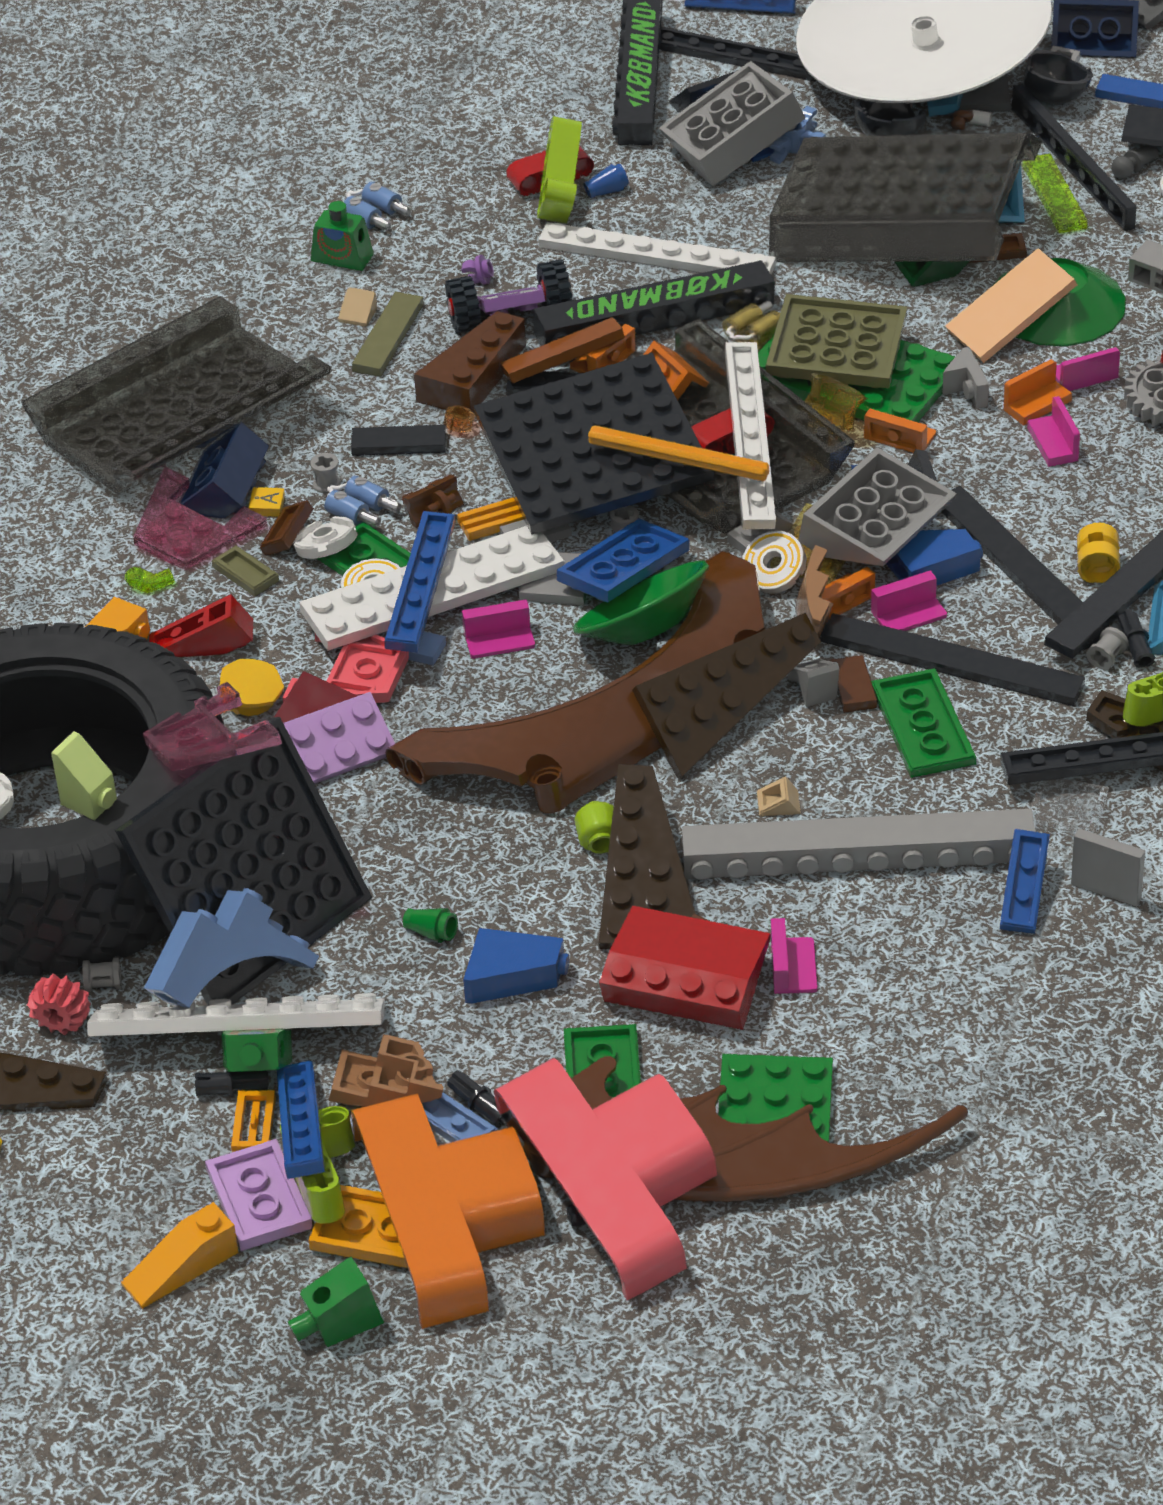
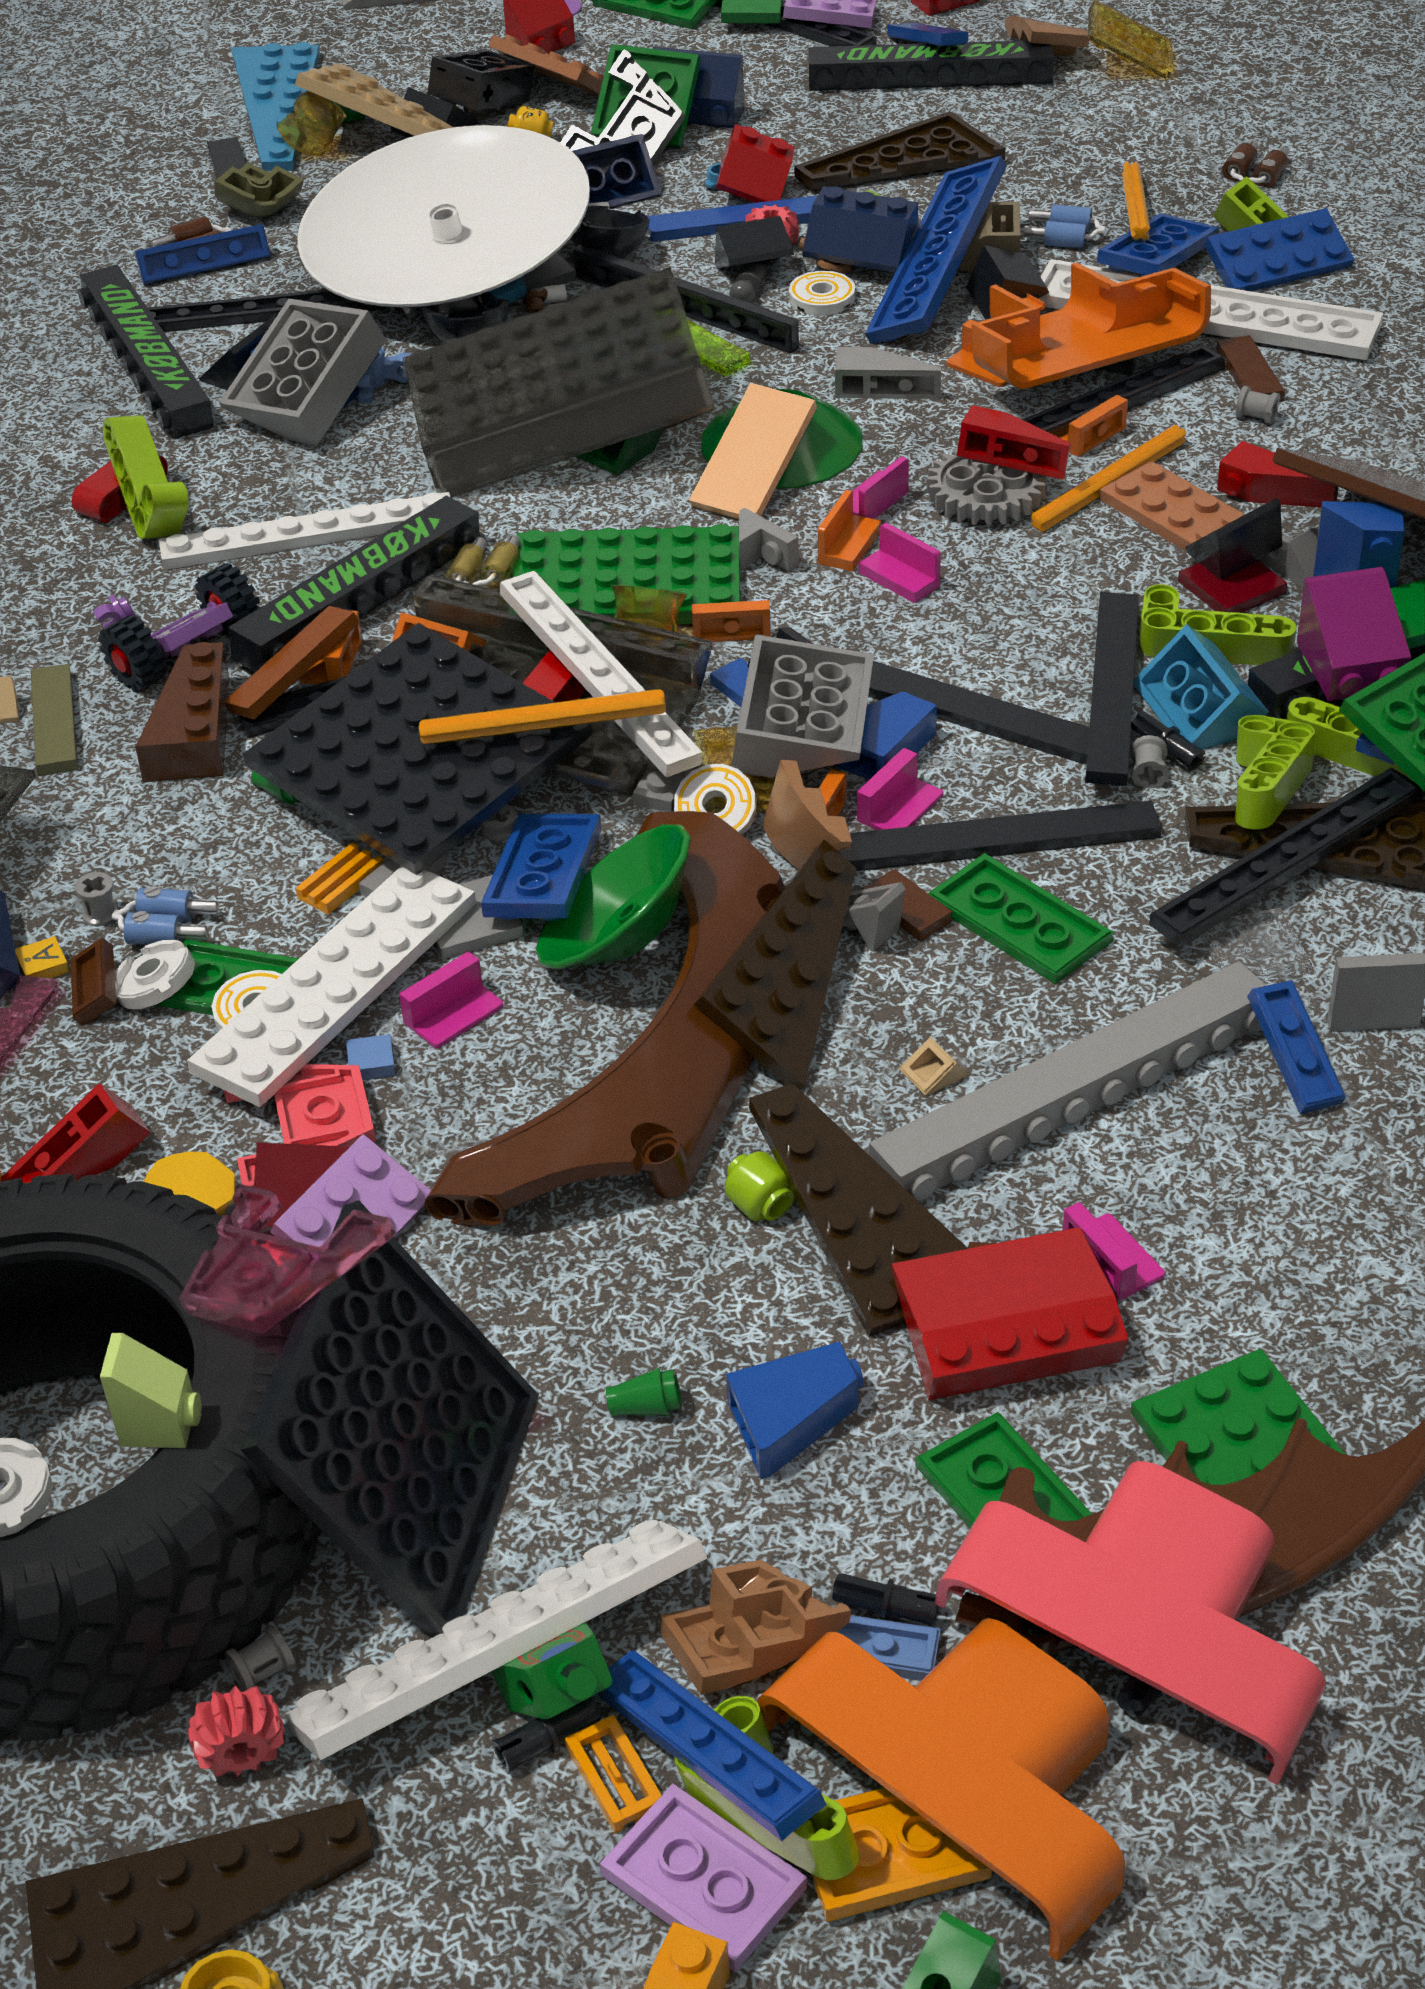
camera: 30 degrees left, 0 degrees up
medium blue arch [144,888,319,1008] -> none
olive tile [212,545,279,597] -> none
black tile [351,425,446,456] -> none
blue tile [384,511,455,653] -> none
reddish brown hips [402,474,464,528] -> none
clear orange tile [443,405,475,433] -> none
blue cone [583,163,629,198] -> none
olive plate [765,294,907,389] -> none
yellow wheel [1077,523,1120,583] -> none

